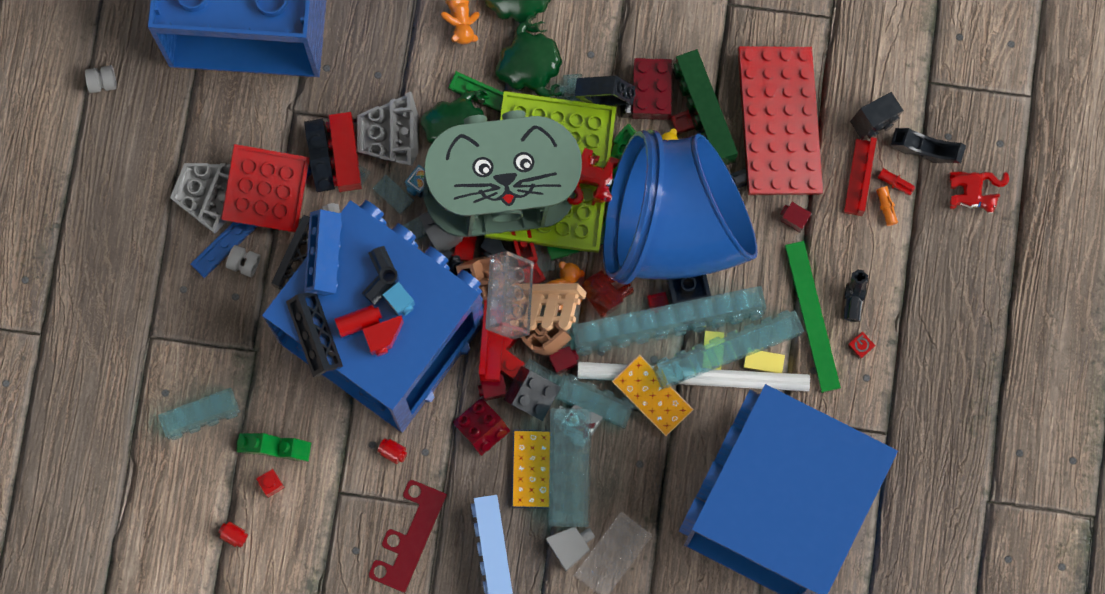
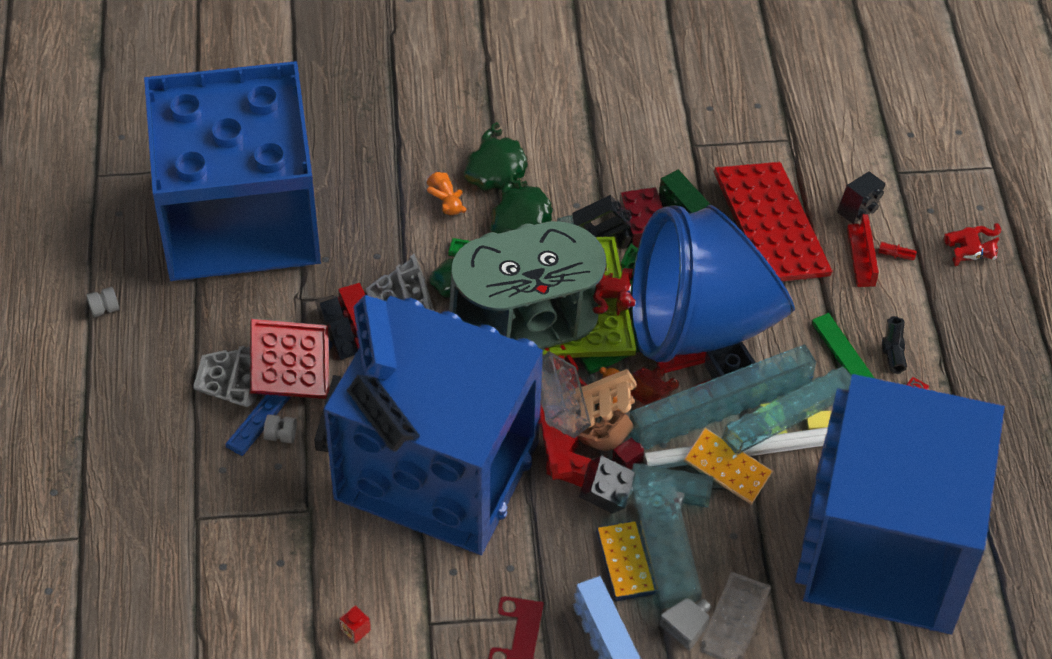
camera: 15 degrees left, 25 degrees down
clear light blue brick [158,388,241,440] -> none
green arch [236,433,312,462] -> none
red brick [335,304,382,338] -> none
black piece [362,246,399,305] -> none
red slope [363,315,404,356] -> none
red brick [377,438,408,464] -> none
dark azure brick [383,282,415,316] -> none
dark red bracket [453,399,510,456] -> none
dark red brick [478,375,507,401] -> none
dark red brick [780,202,811,233] -> none
orange pin [876,186,898,226] -> none
black arch [890,128,966,163] -> none

